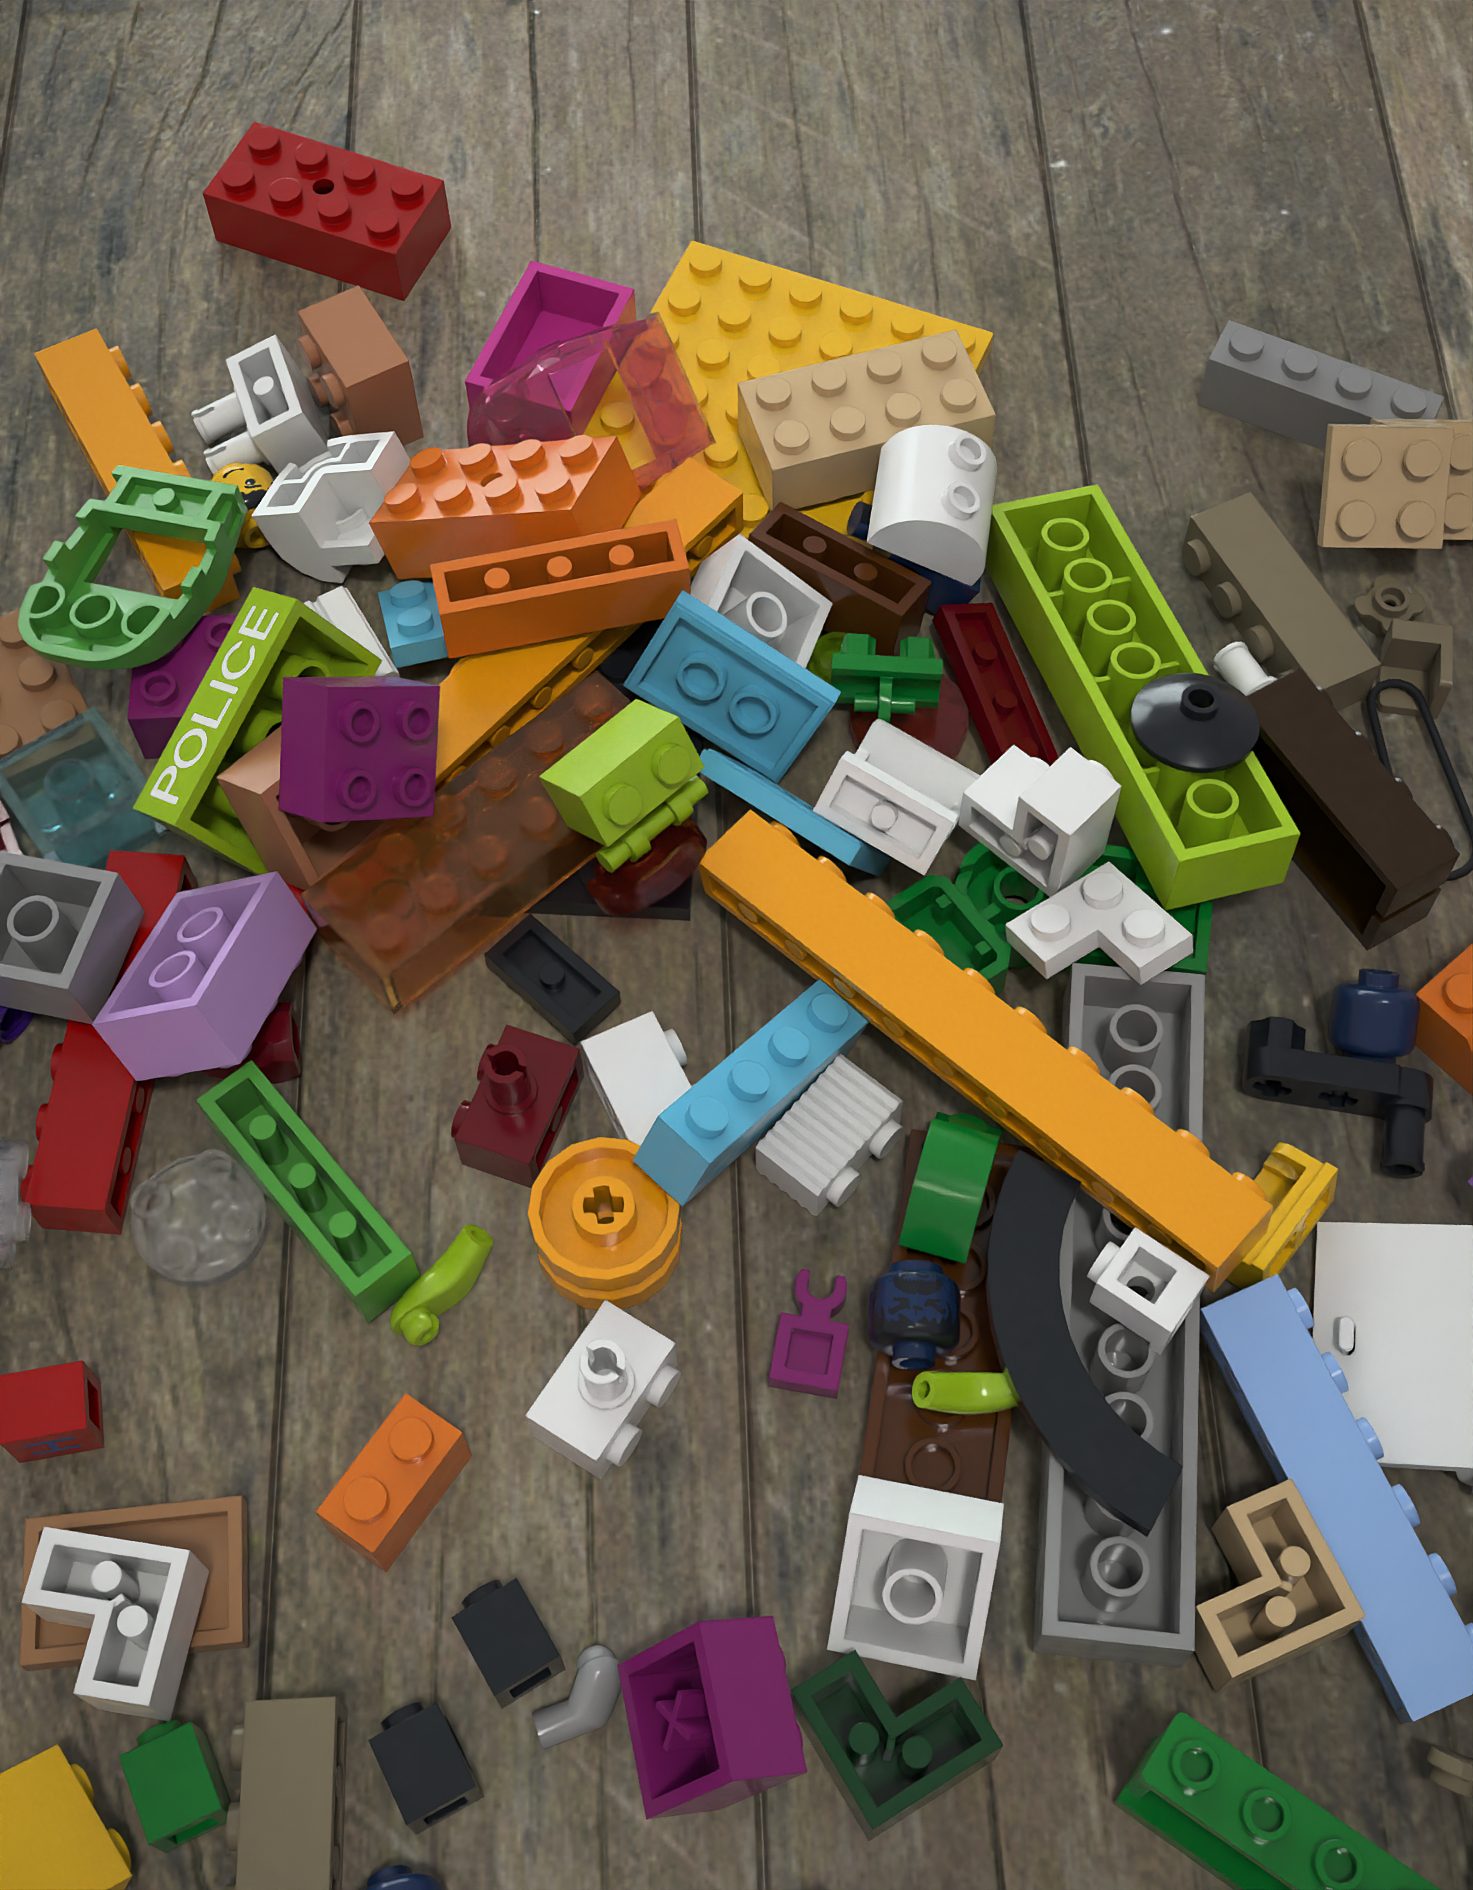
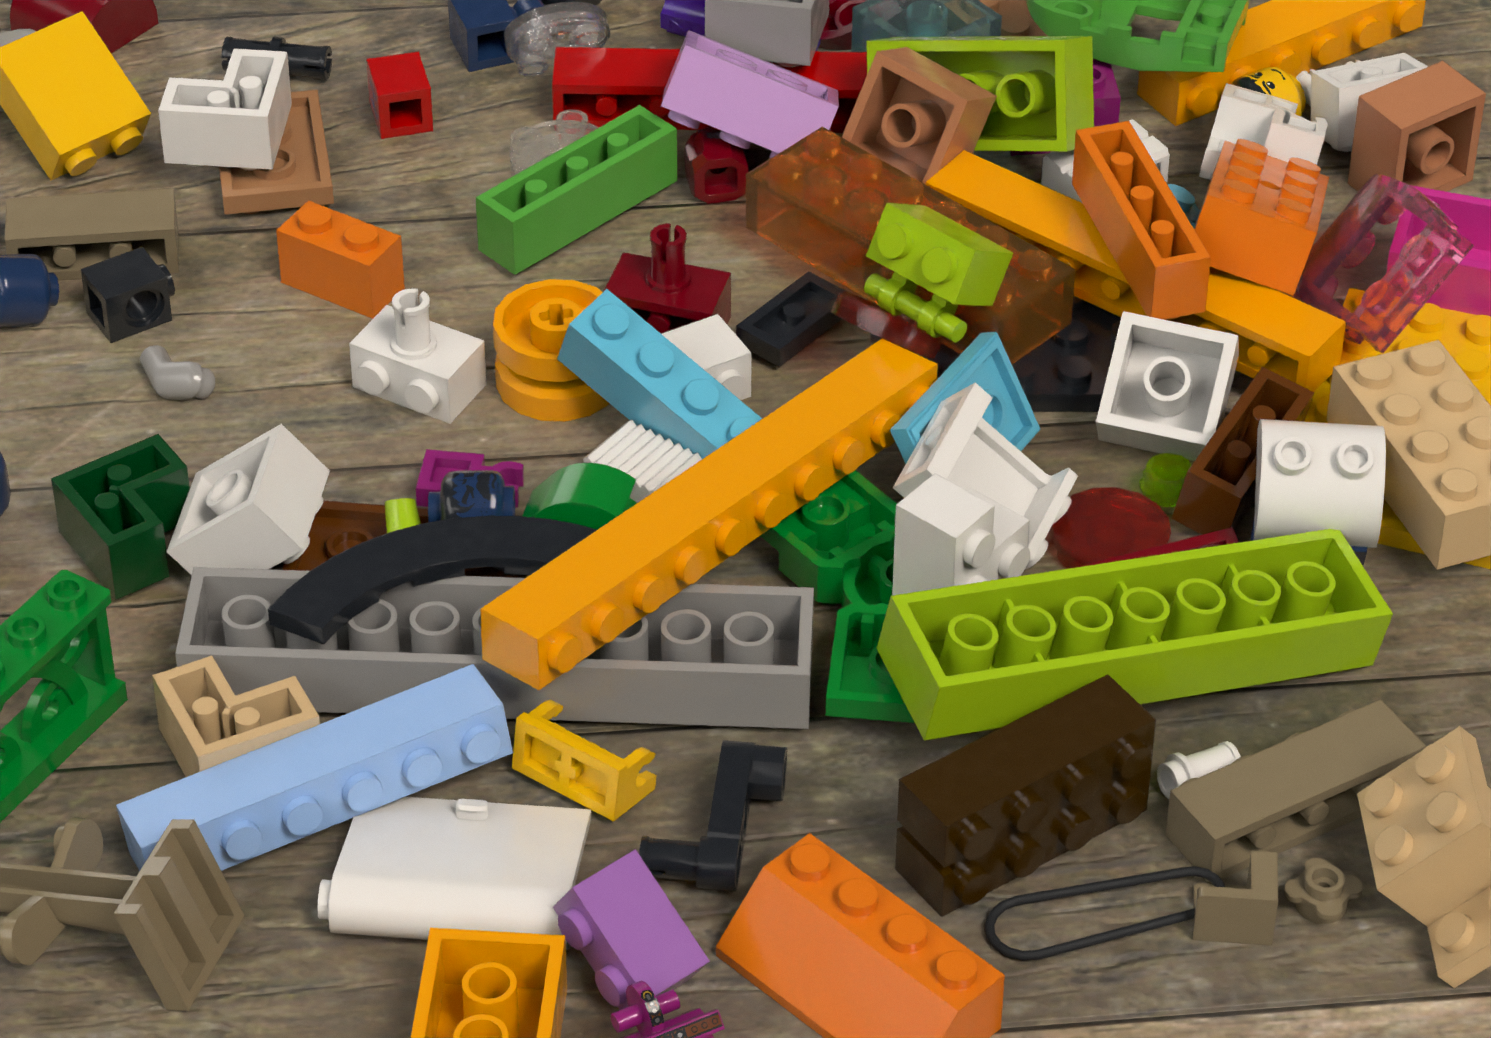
camera: 85 degrees right, 20 degrees down
green brick [118,1720,232,1853] -> none
magenta brick [278,677,440,823] -> none
lime arm [389,1224,494,1346] -> none
black brick [451,1578,566,1709] -> none
magenta brick [617,1616,807,1820] -> none
medium azure tile [623,590,841,784] -> none
green hips [831,633,943,724] -> none
white plate [1005,862,1193,985] -> none
white brick [1087,1227,1209,1355] -> none
black dish [1130,673,1260,773] -> none
dark blue head [1328,969,1420,1064] -> none

